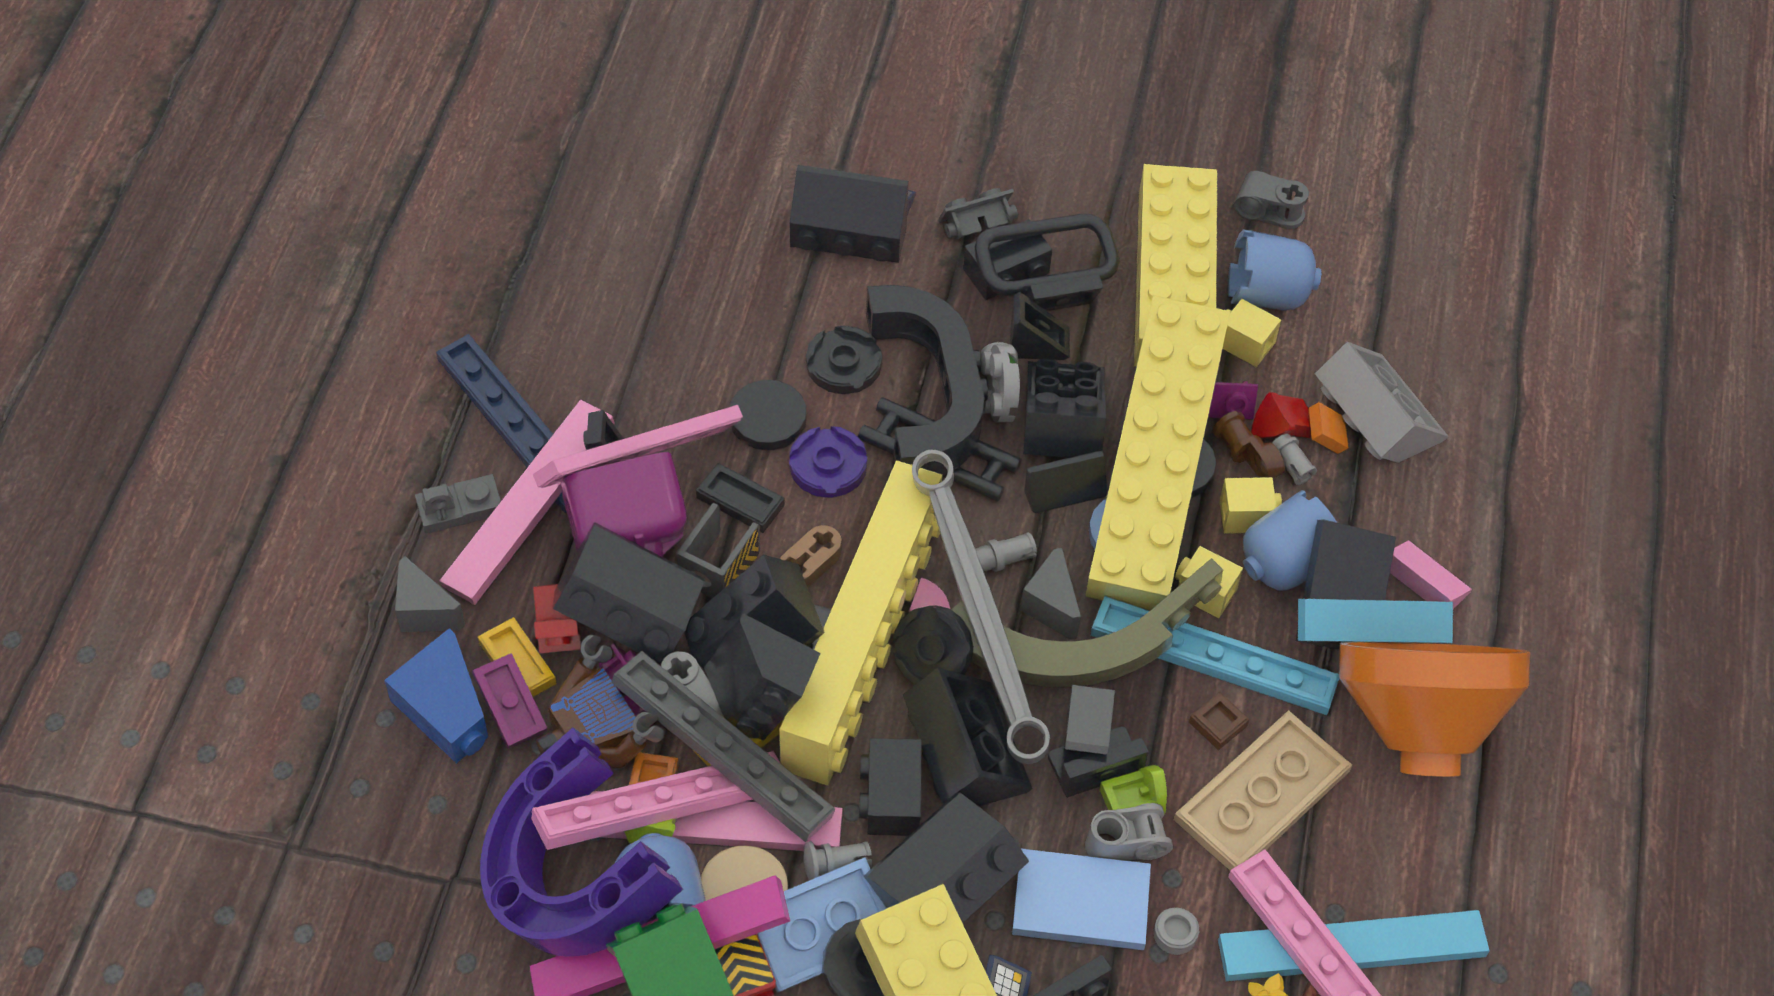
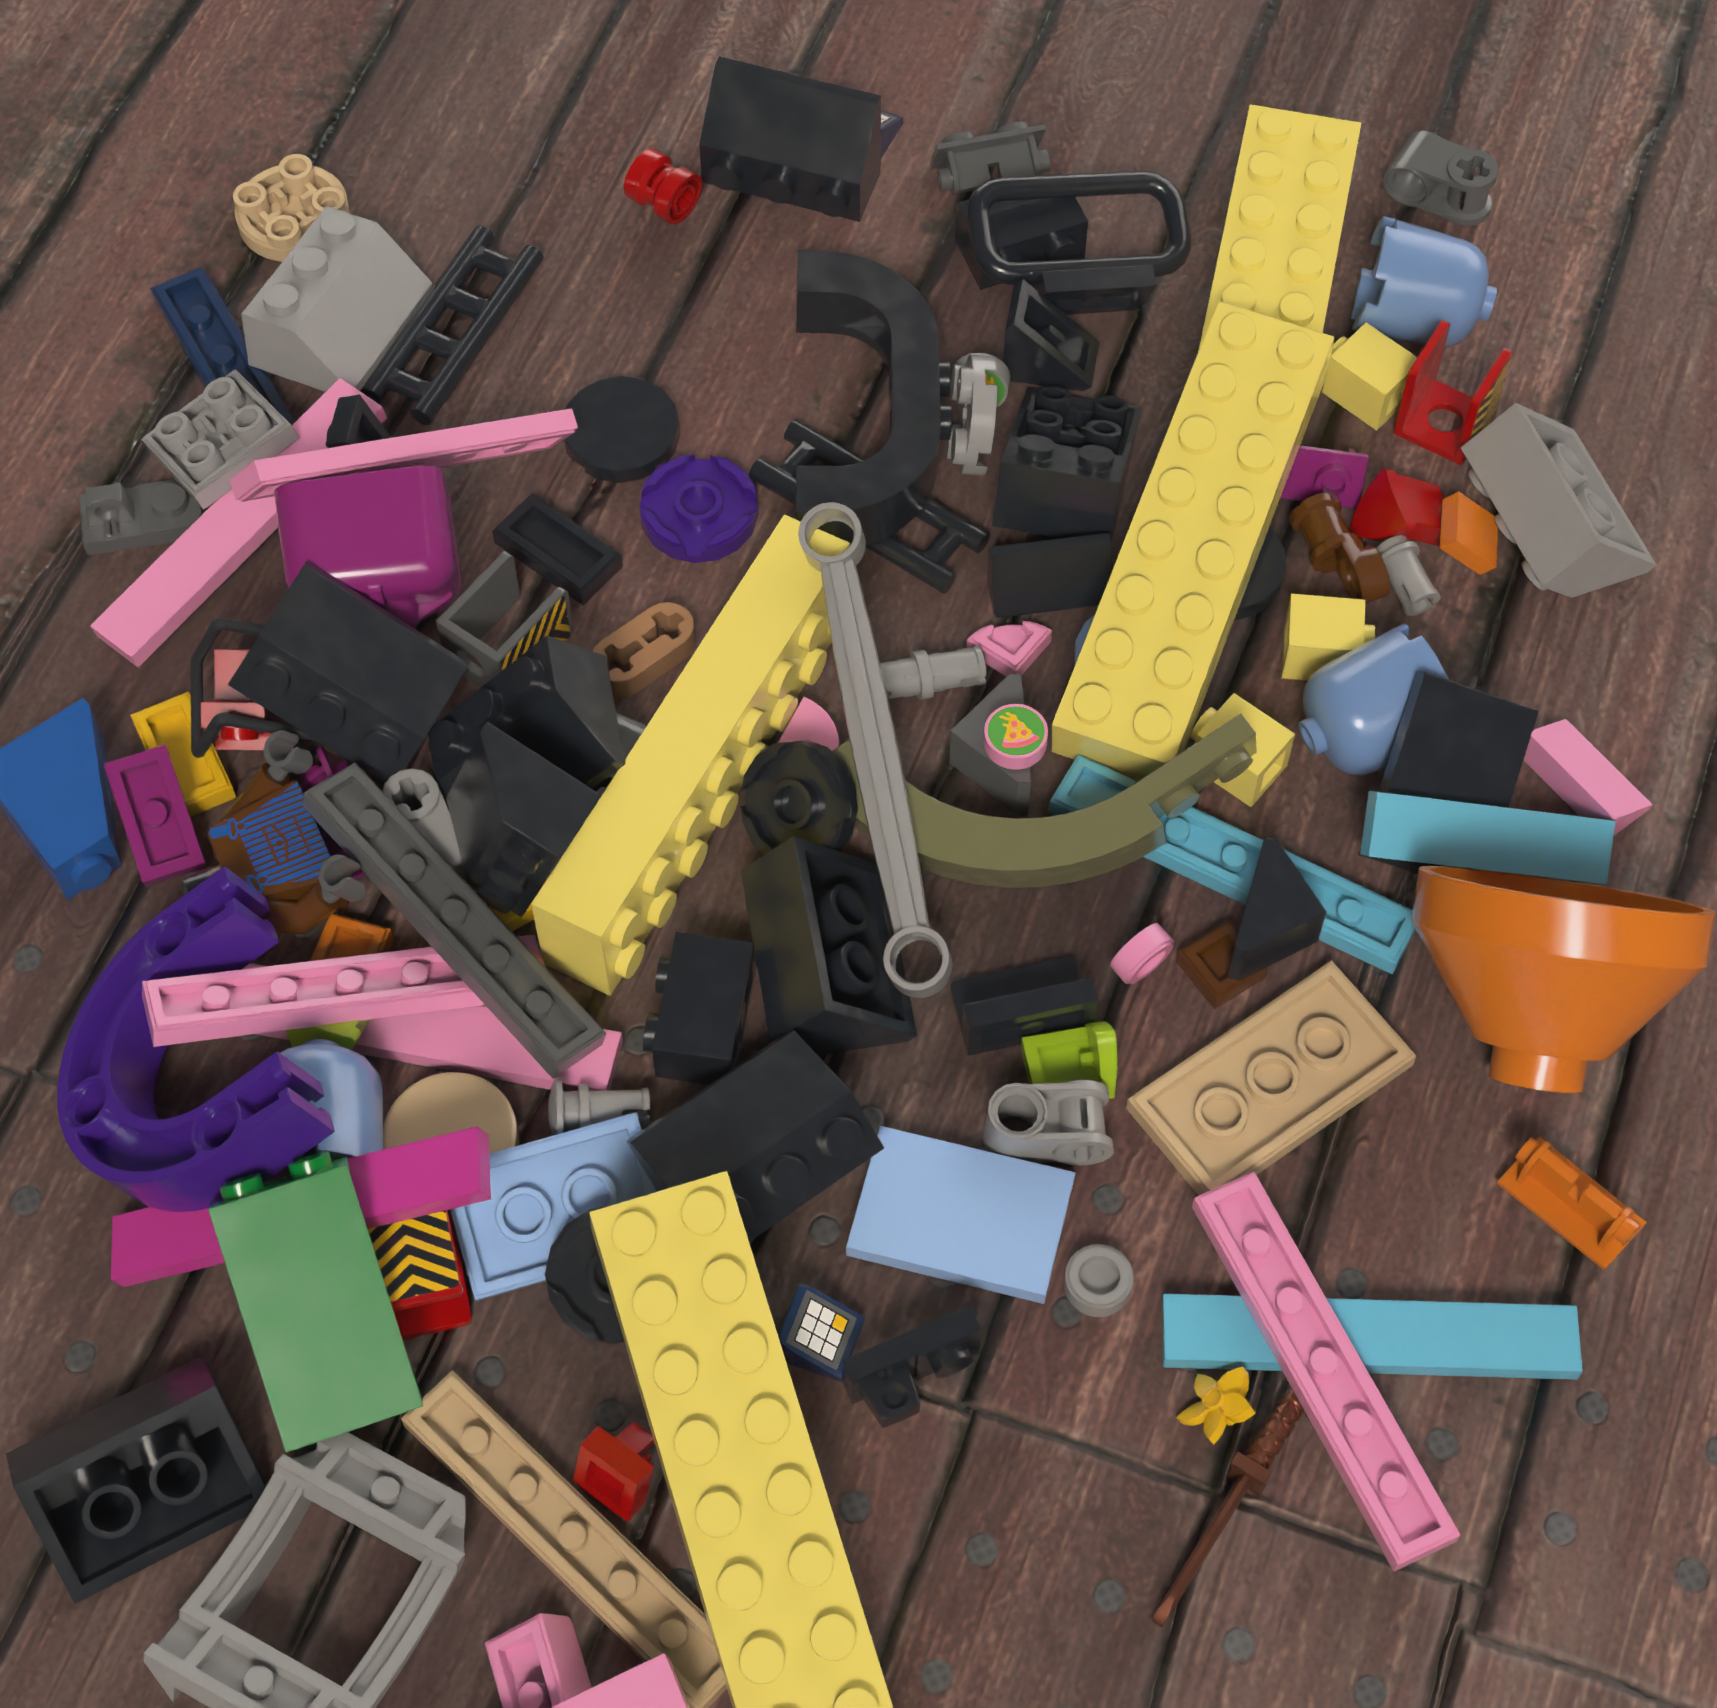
camera: 10 degrees right, 5 degrees up
dark grey slope [395,556,465,632] -> none
black tile [806,325,882,394] -> none
dark grey slope [1065,685,1115,755] -> none
none -> light grey tile [141,369,300,510]
none -> black piece [190,617,323,775]
none -> tan tile [233,154,350,262]
none -> light grey slope [241,206,433,392]
none -> black bar [360,225,544,425]
none -> red wheel [623,148,702,225]
none -> bright pink tile [967,621,1052,677]
none -> tile [983,704,1048,770]
none -> bright pink tile [1110,923,1174,984]
none -> black slope [1228,837,1327,981]
none -> red piece [1393,320,1513,466]
none -> orange hinge [1497,1136,1647,1271]

